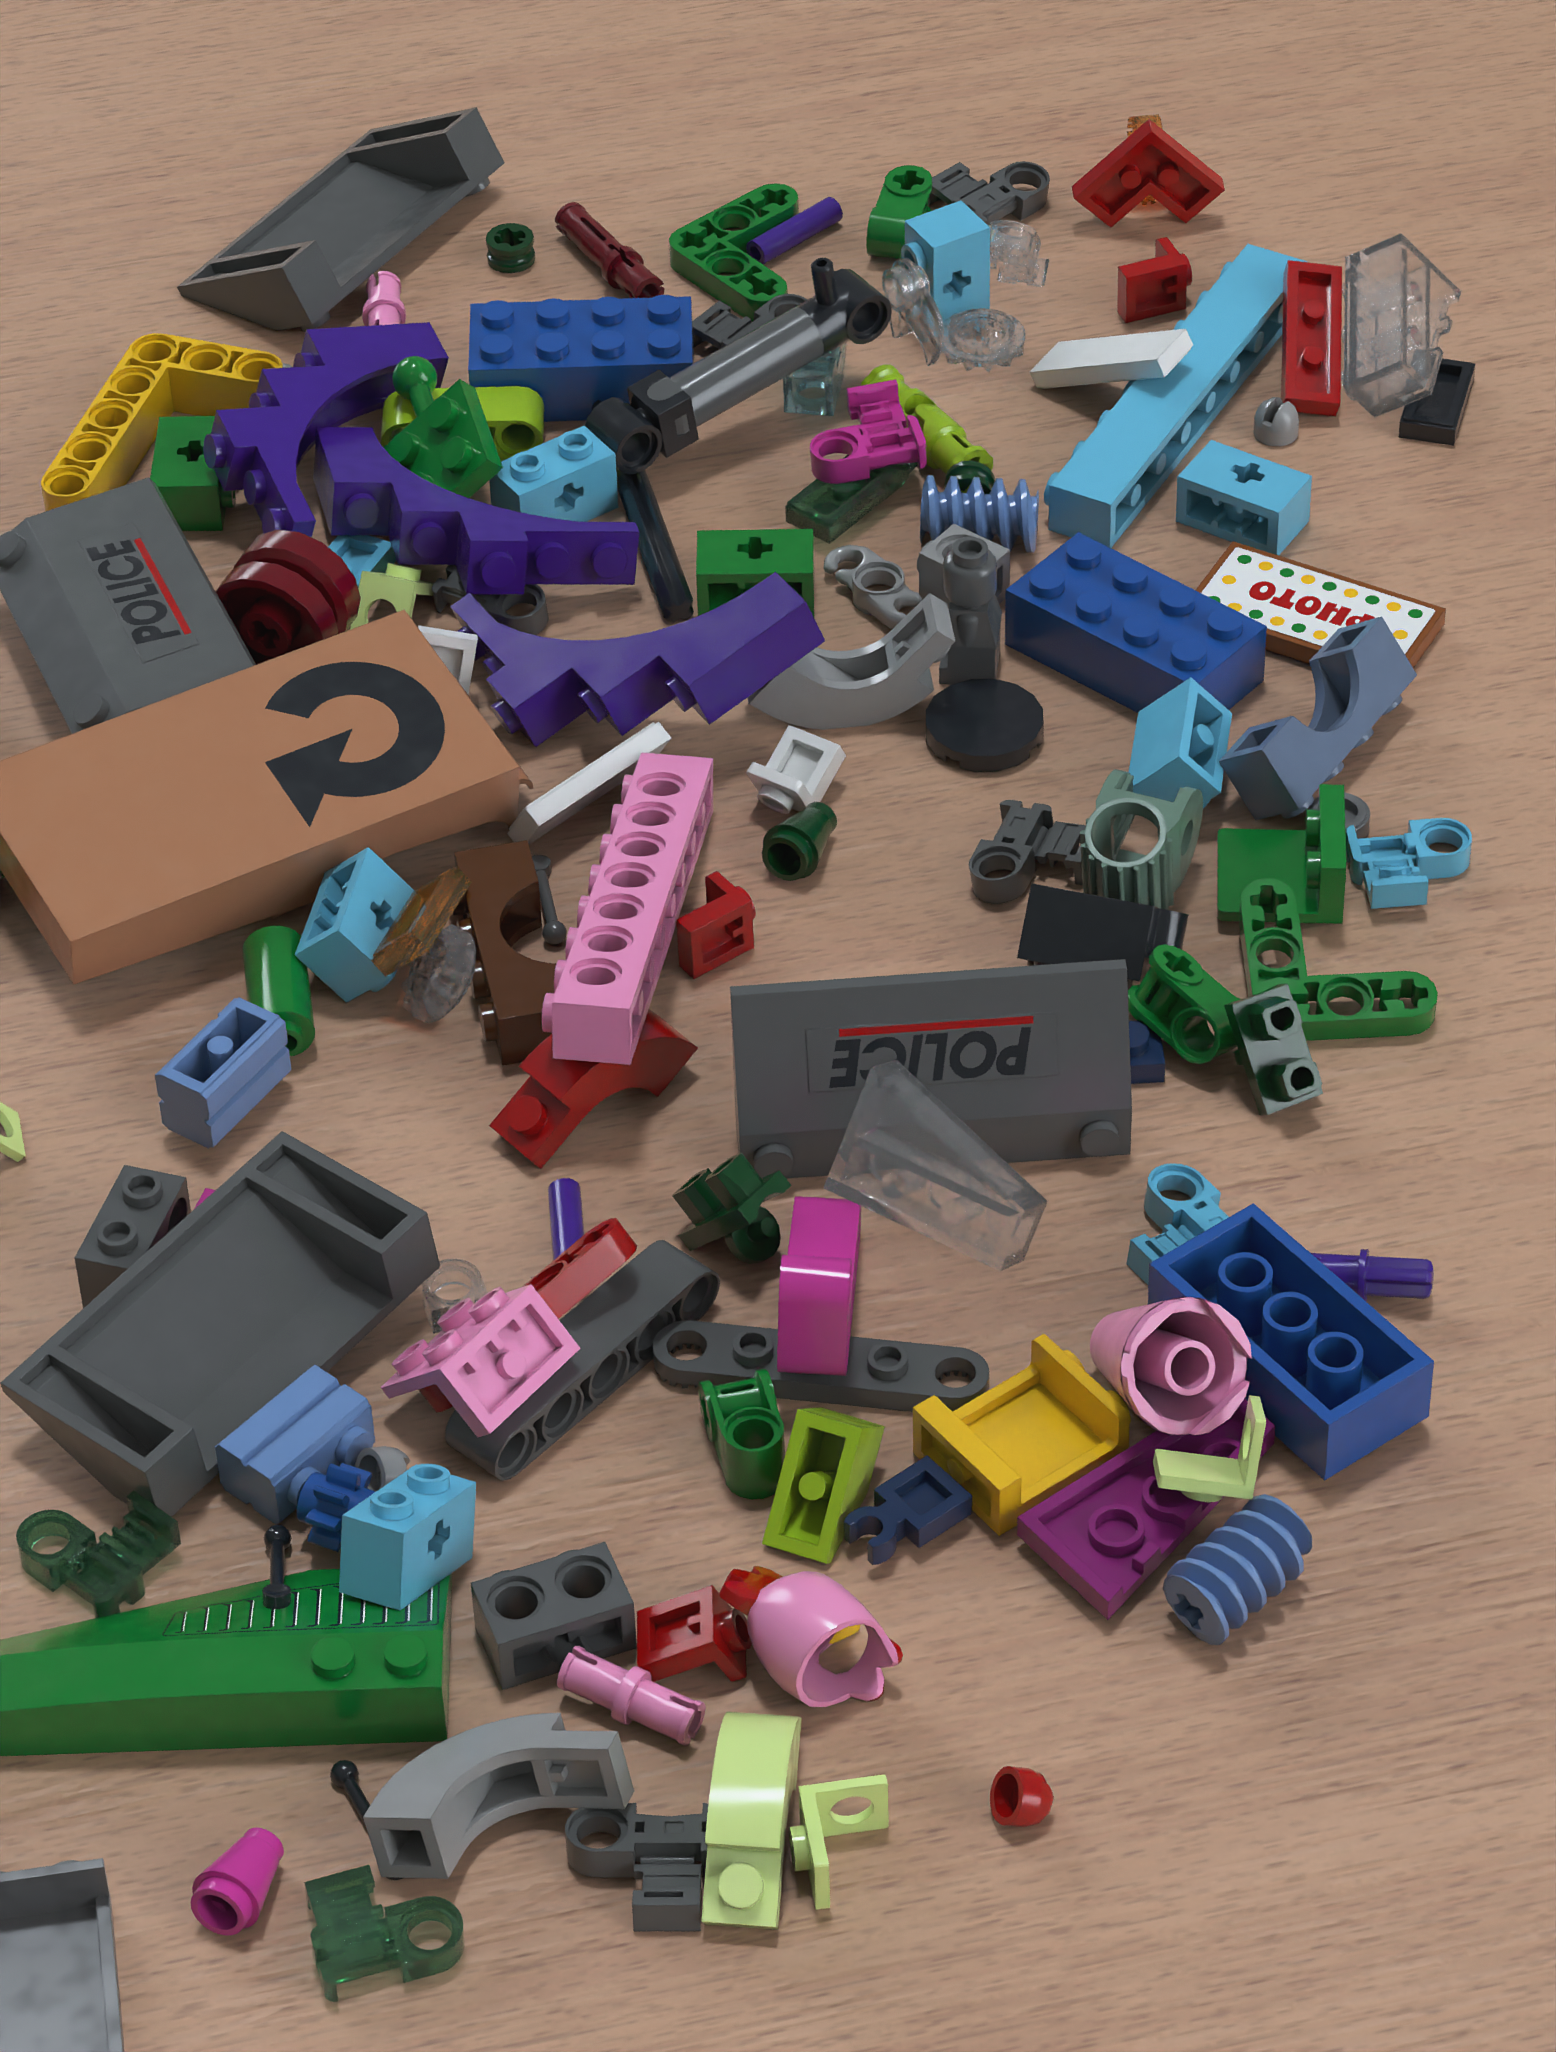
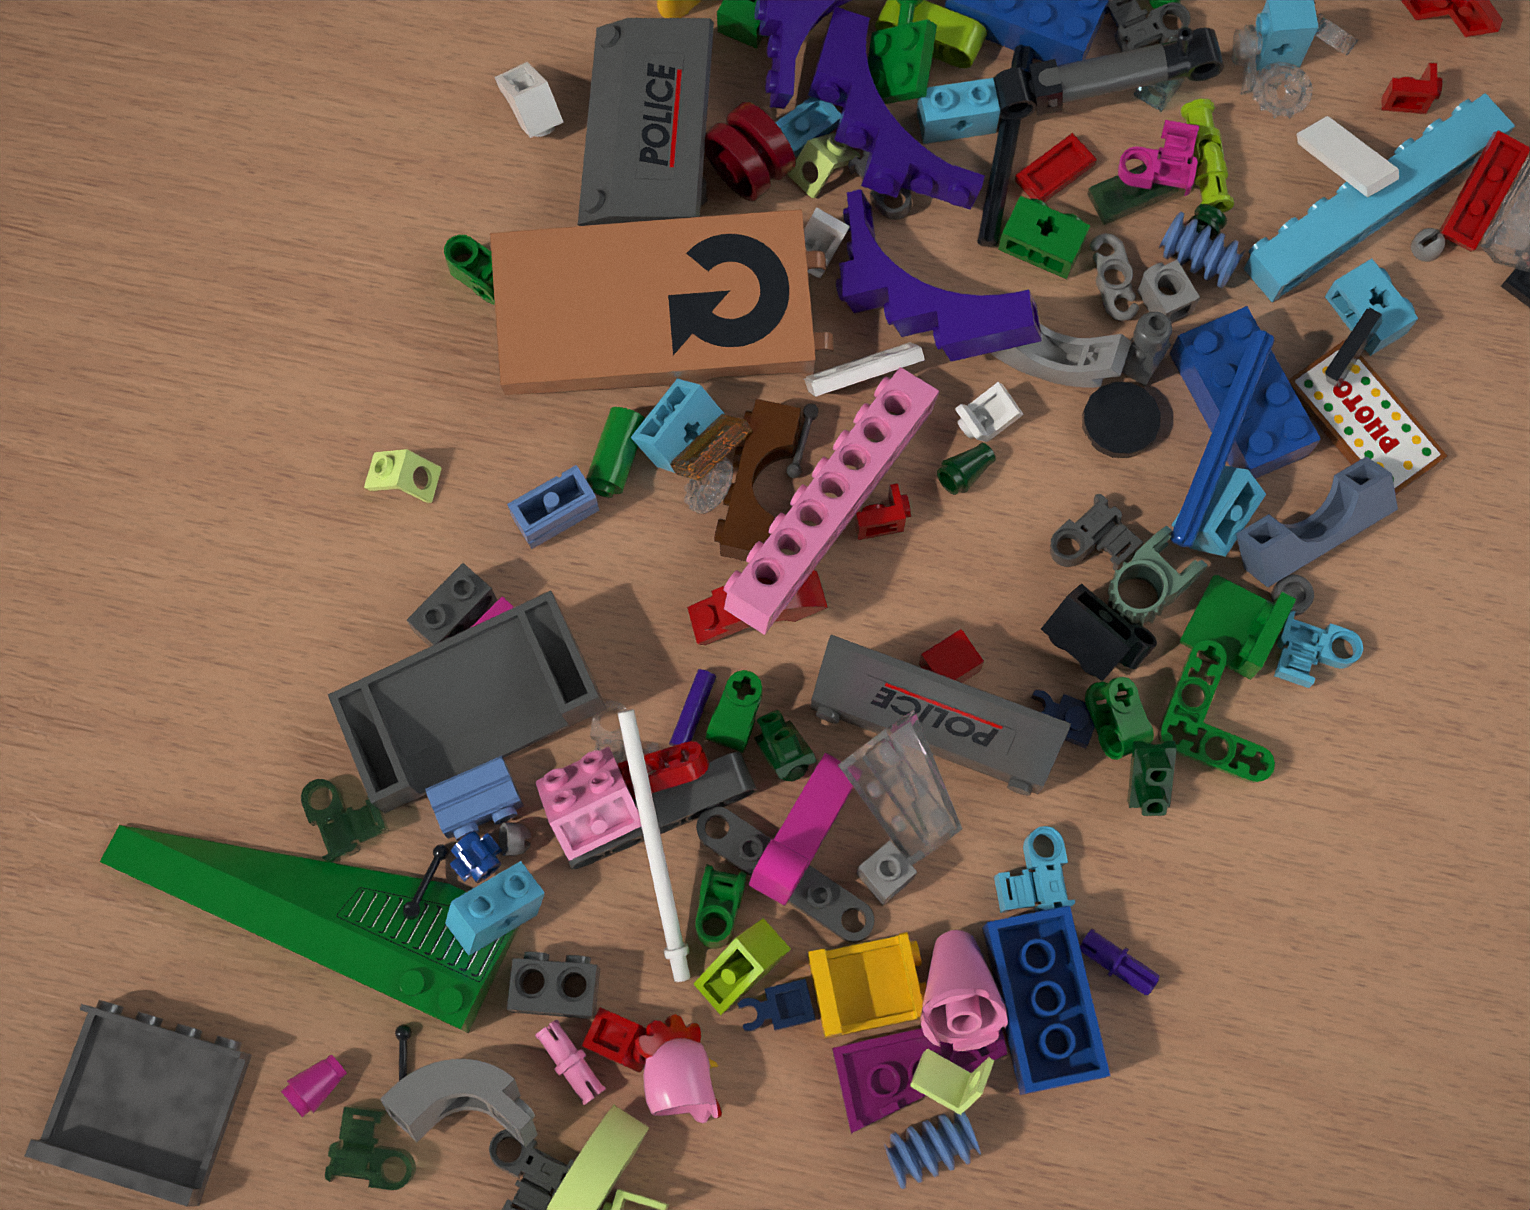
camera: 25 degrees right, 30 degrees up
none -> white bar [618,709,691,982]
none -> green piece [705,670,762,753]
none -> light grey brick [856,840,917,905]
none -> red tile [1014,133,1097,203]
none -> blue axle [1170,330,1275,548]
none -> black tile [1325,307,1382,388]

